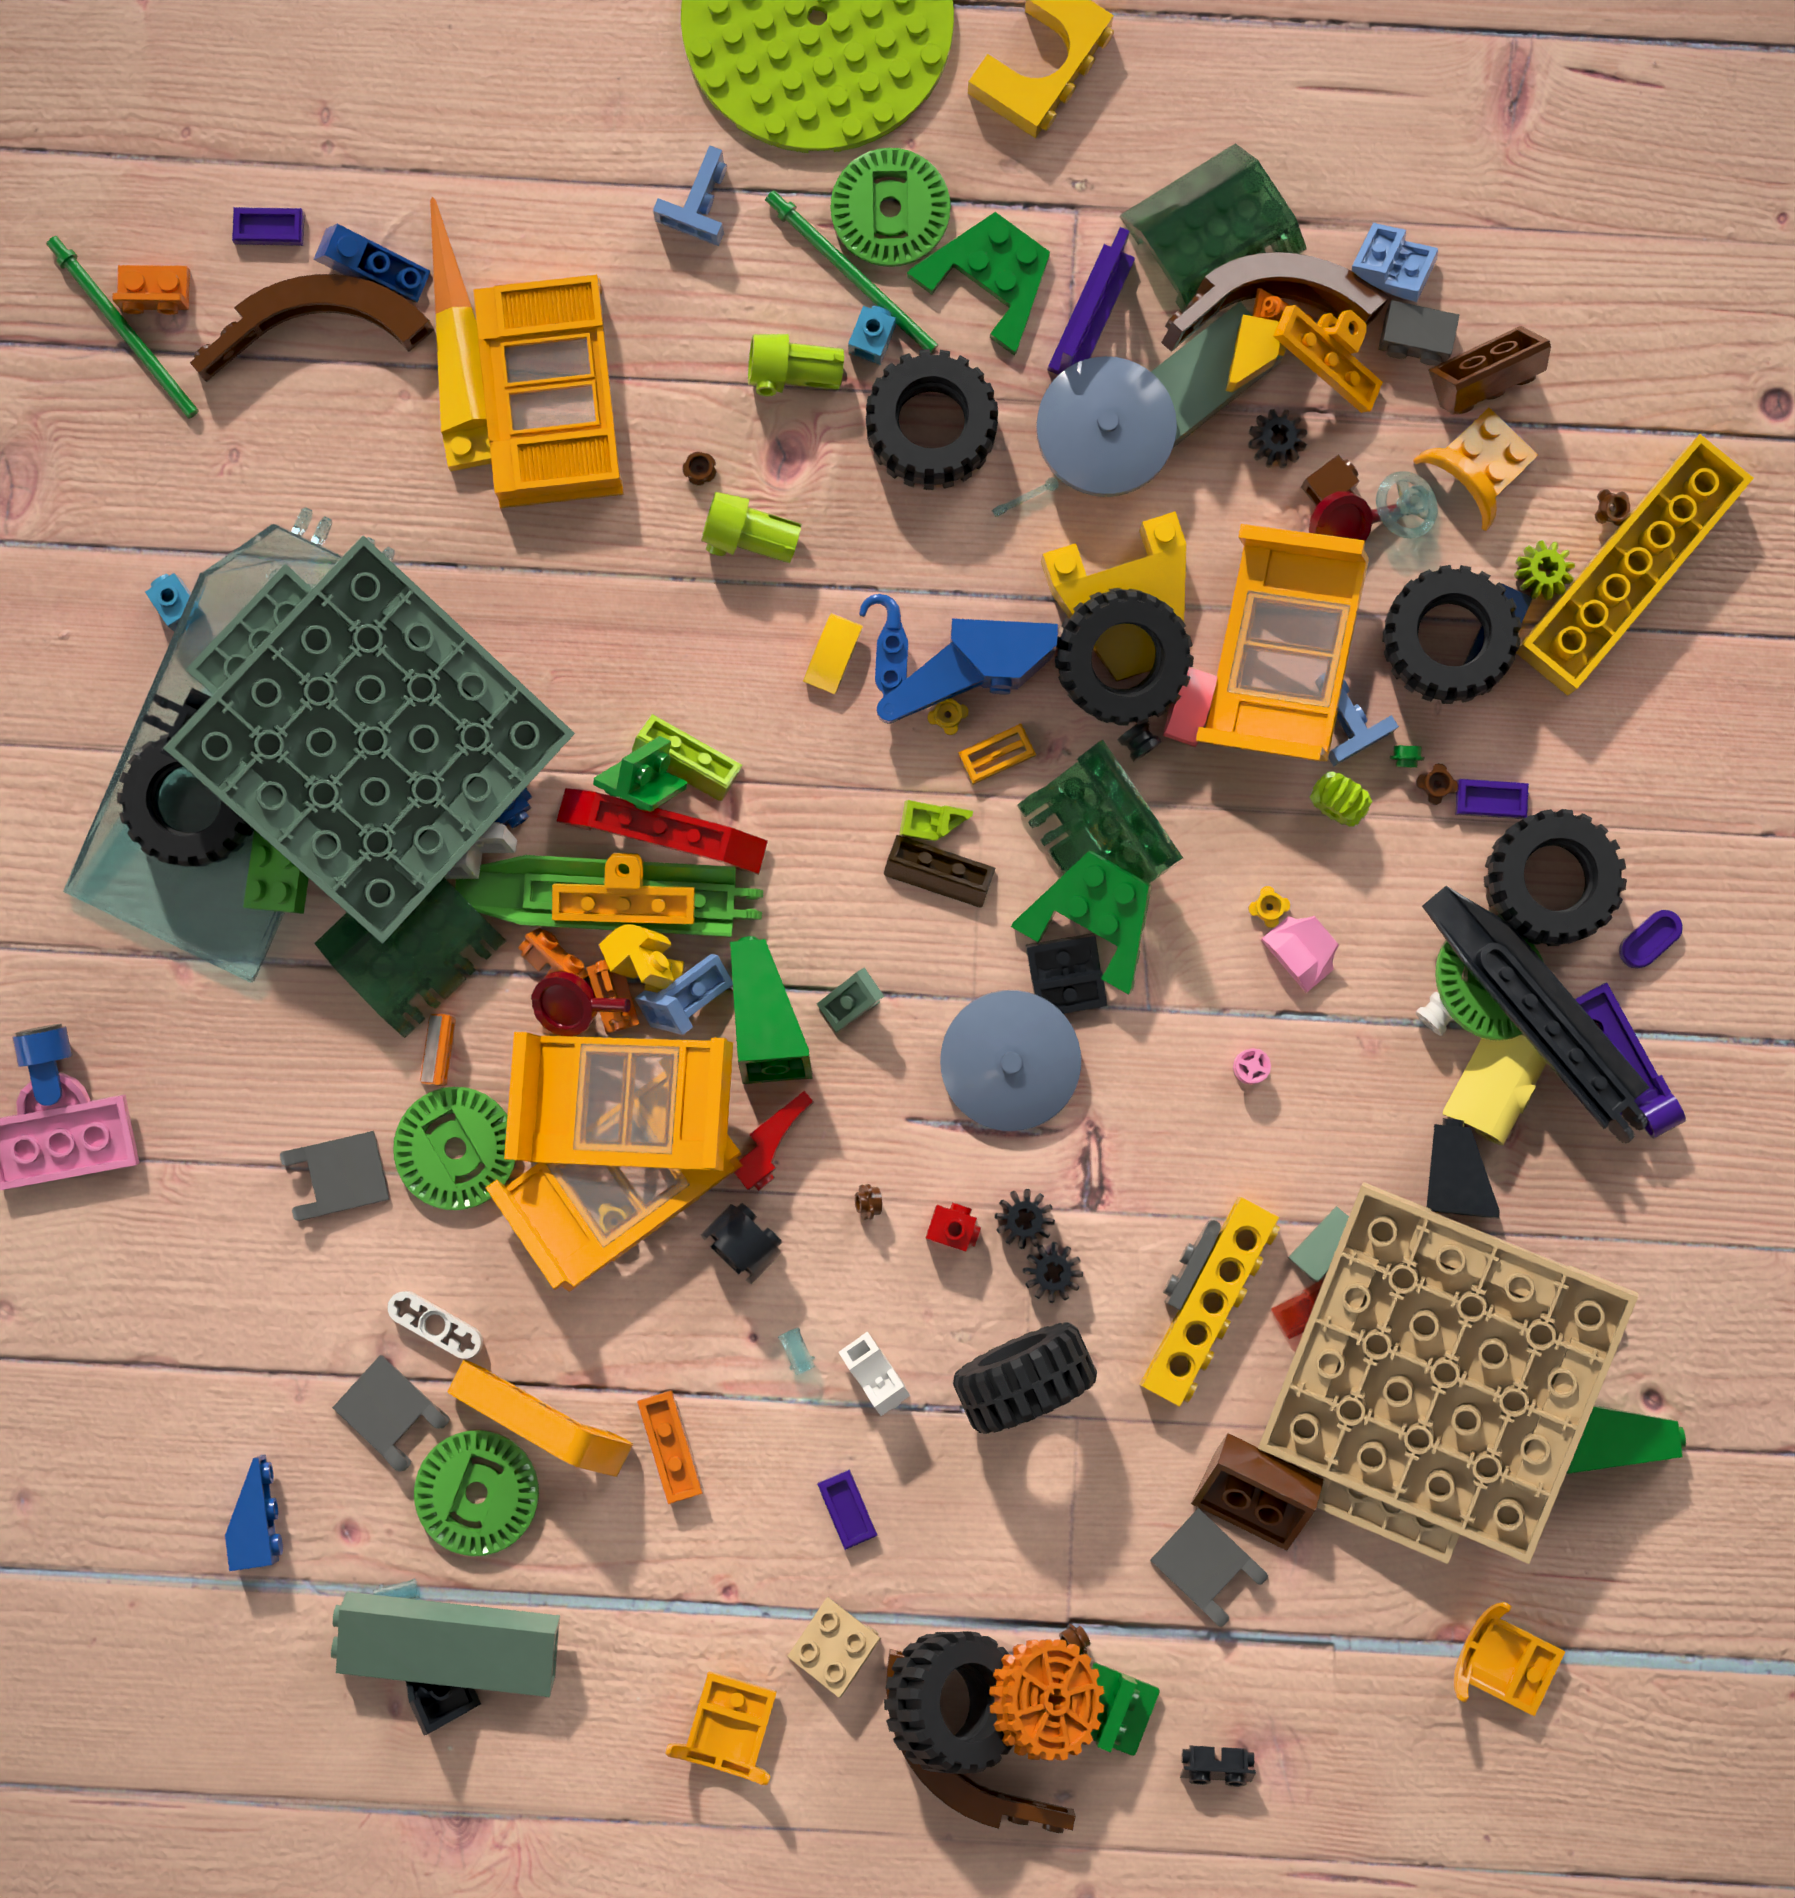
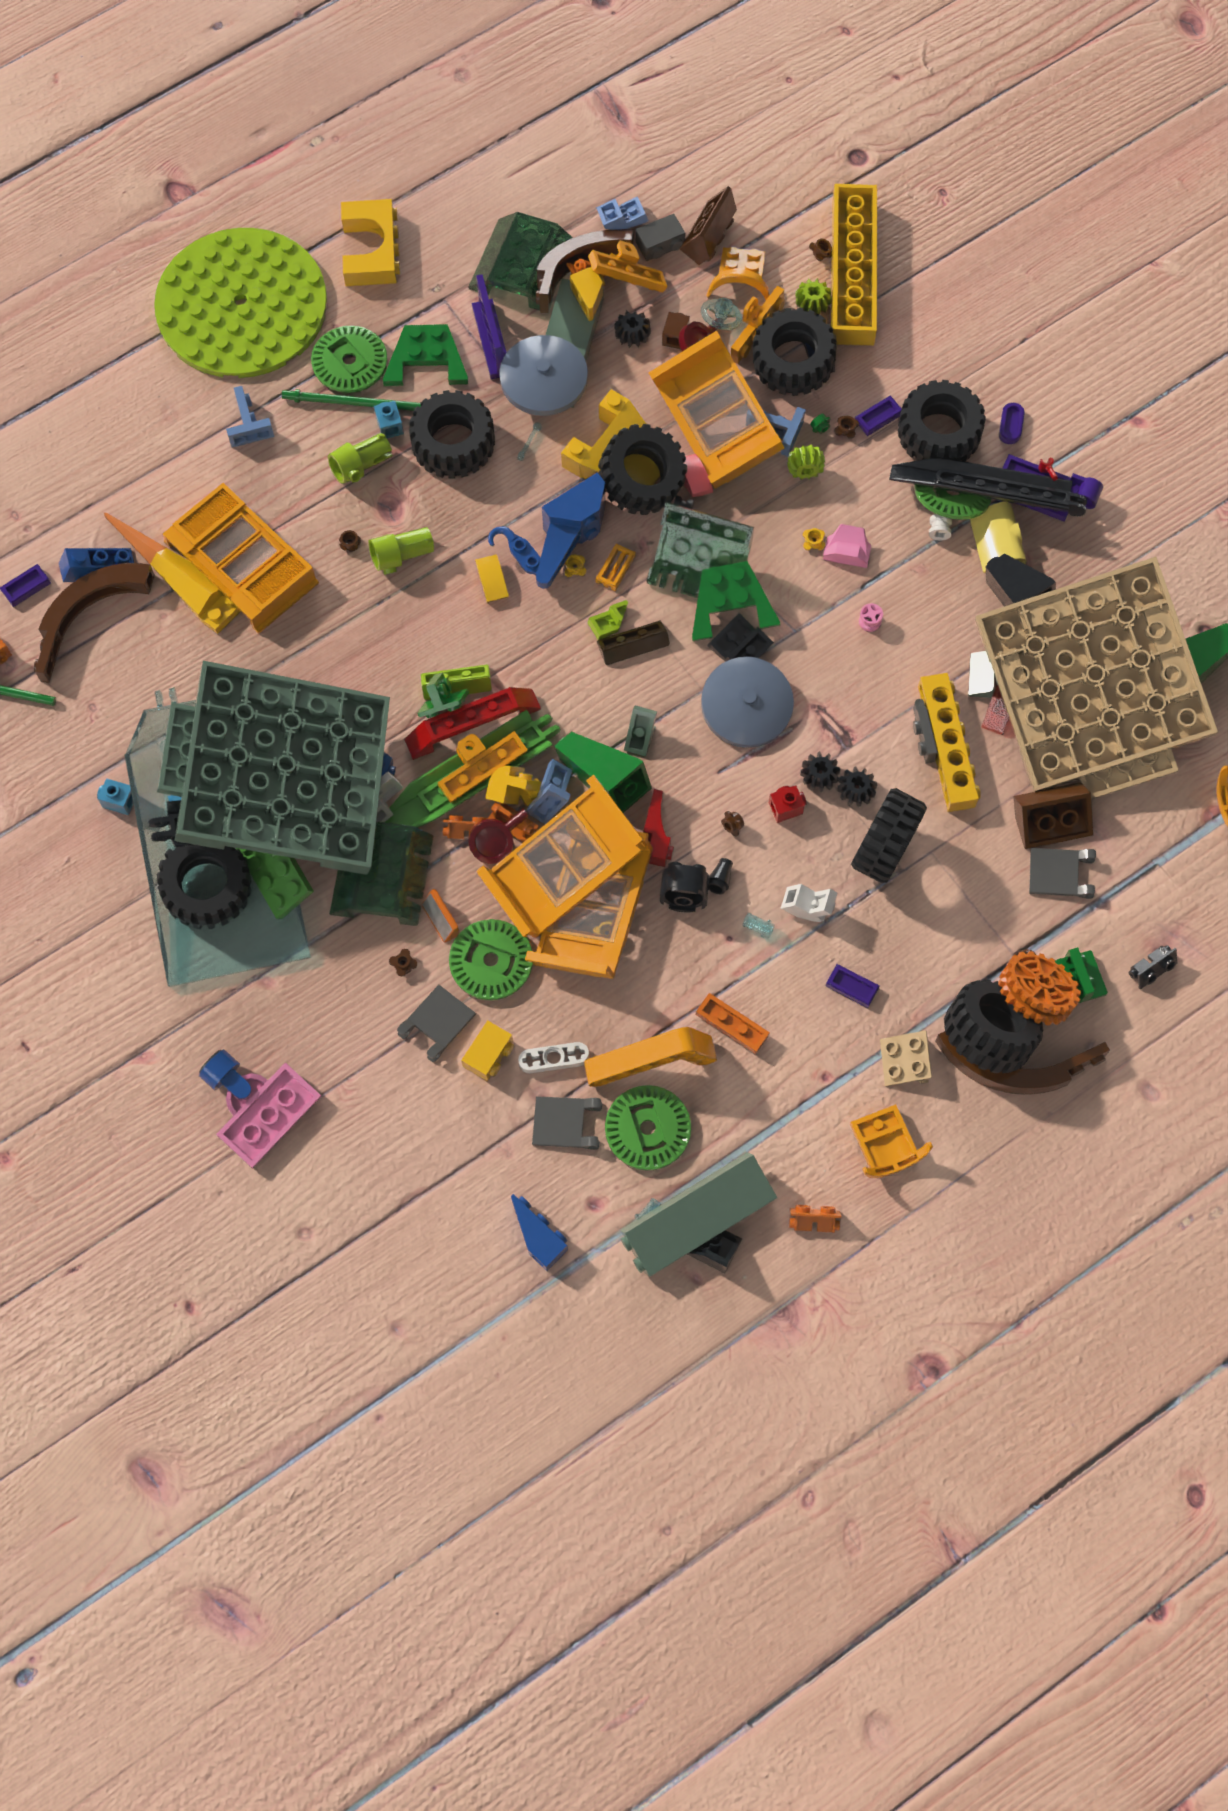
camera: 35 degrees left, 15 degrees down
none -> reddish brown plate [389,949,418,977]
none -> yellow brick [461,1020,514,1082]
none -> black cone [709,858,733,895]
none -> light orange plate [731,286,785,364]
none -> orange hinge [789,1205,841,1233]
none -> red hand [1038,457,1058,481]

